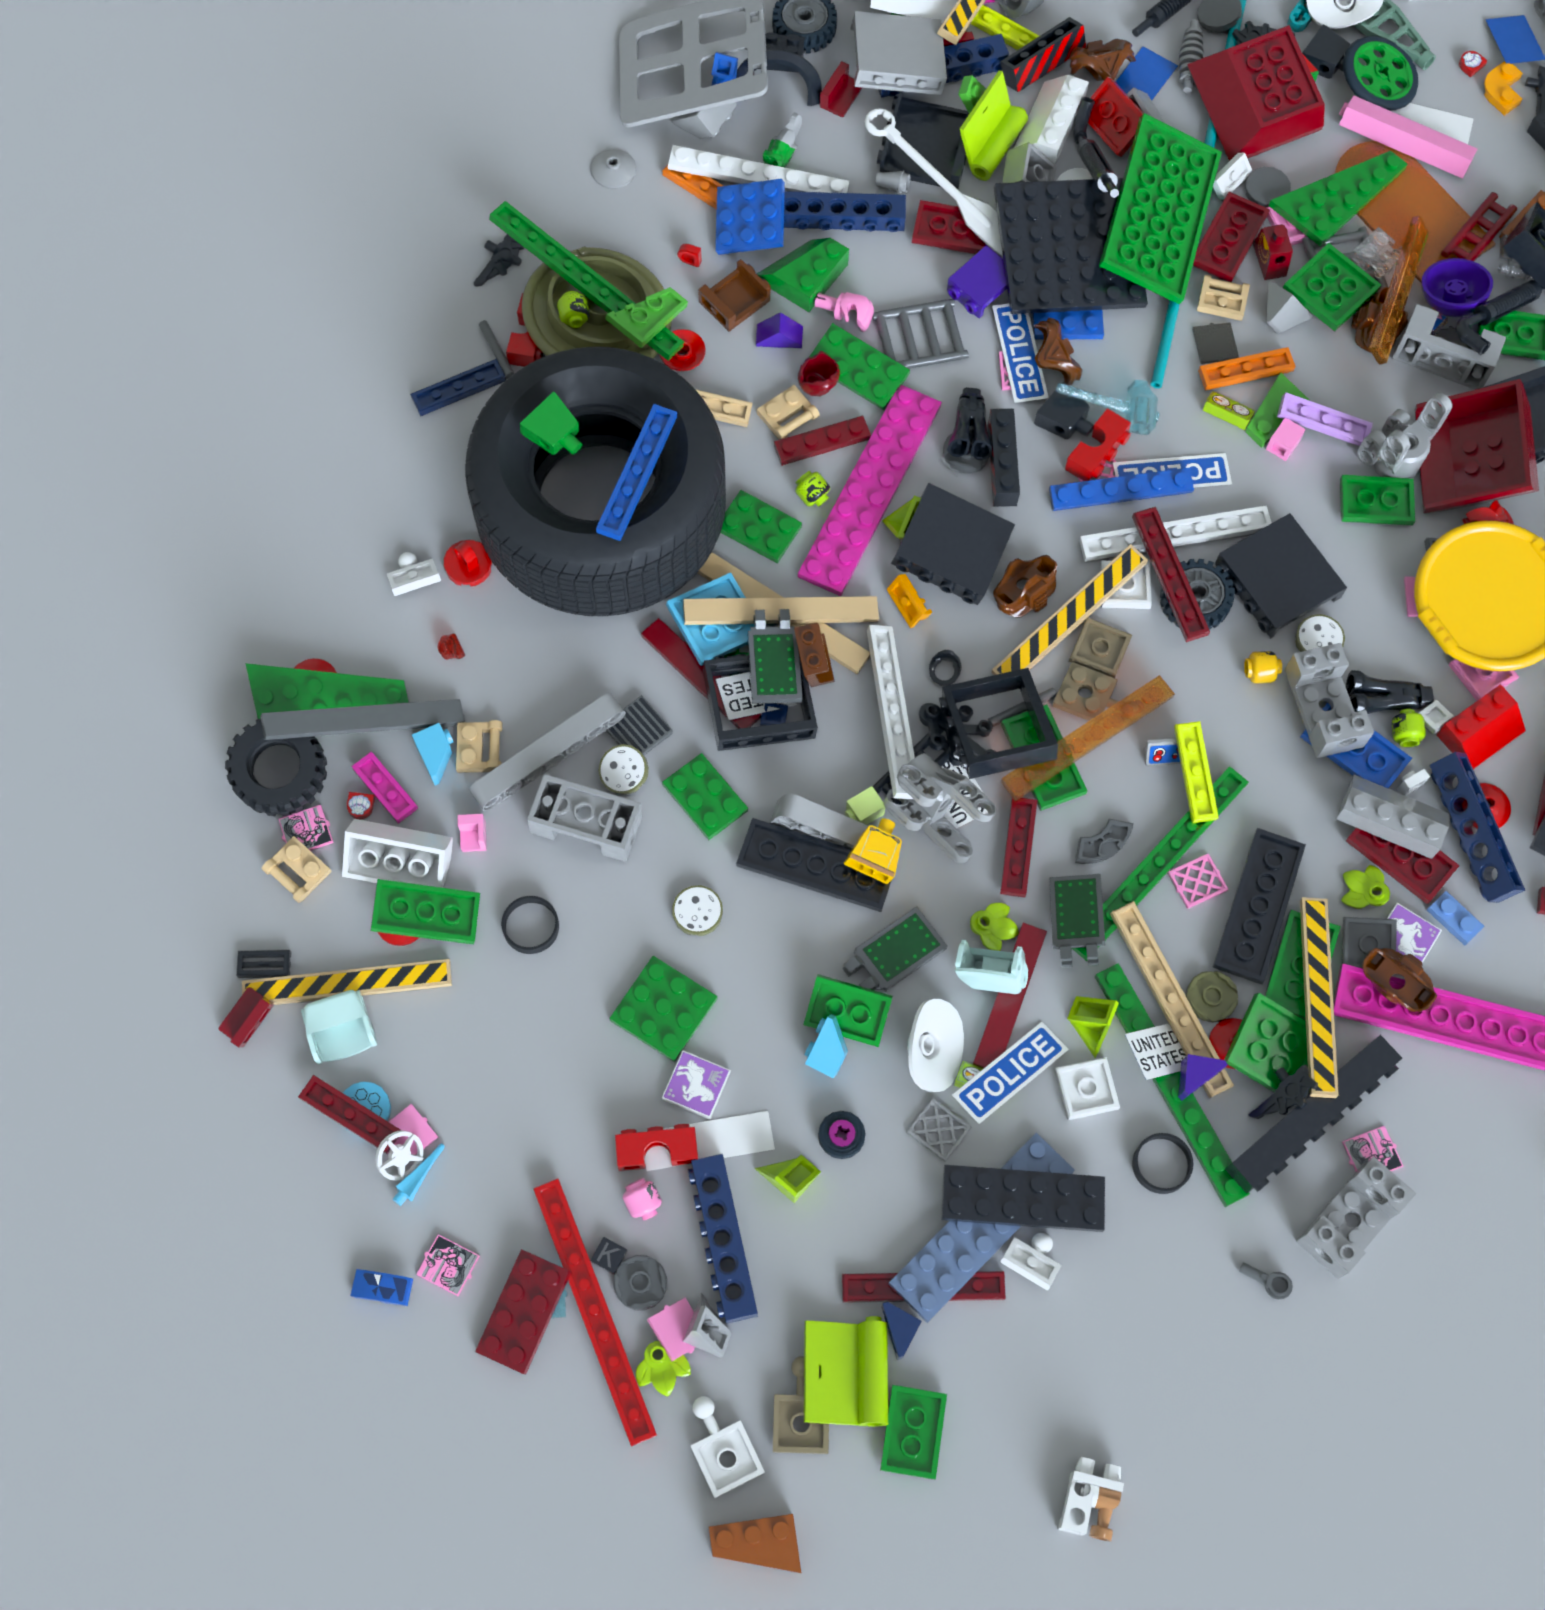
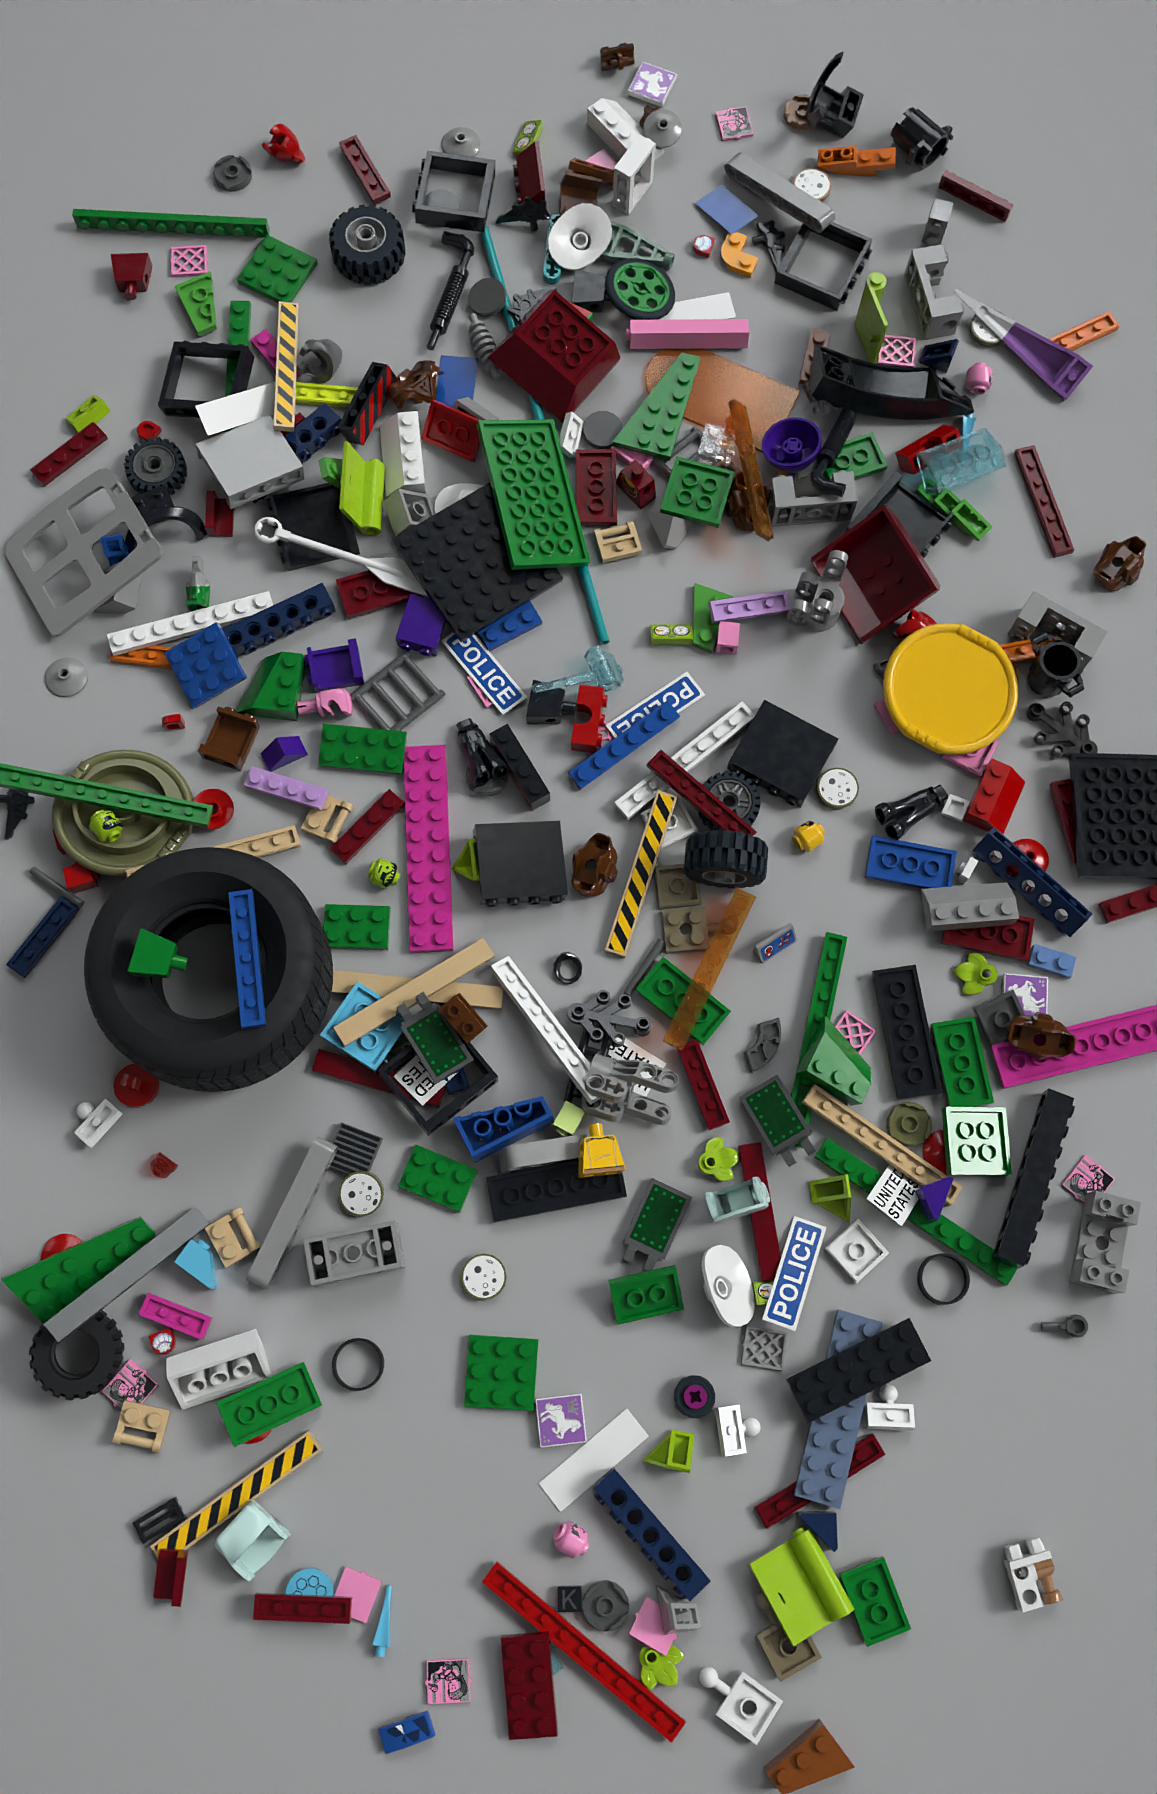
camera: 30 degrees left, 5 degrees up
white wheel [375,1130,423,1181] -> none
bright pink panel [457,814,486,852] -> none
bright green wing [606,287,688,348] -> none
red arch [615,1124,698,1171] -> none
dark red hair [798,351,840,397] -> none
medium azure slope [804,1014,848,1078] -> none
light grey cone [876,171,910,194] -> none
light orange plate [886,574,932,628] -> none
black window [939,668,1058,779] -> none
reddish brown piece [1034,318,1083,385] -> none
black piece [1073,97,1119,198] -> none
neon yellow tile [1174,721,1219,823] -> none
clear smoke piece [1192,322,1239,364] -> none
orange plate [1198,347,1296,391] -> none
black piece [1248,1065,1318,1119] -> none
light grey plate [1285,643,1374,758] -> none
tile [1300,897,1338,1098] -> none
green plate [1340,475,1415,526] -> none
lime head [1391,709,1426,748] -> none
dark red bar [1441,192,1517,261] -> none
none -> lavender plate [244,766,329,811]
none -> dark purple panel [304,638,365,693]
none -> blue wedge [453,1096,554,1163]
none -> black wheel [684,830,768,888]
none -> white plate [715,1405,761,1456]
none -> green wedge [796,1015,871,1106]

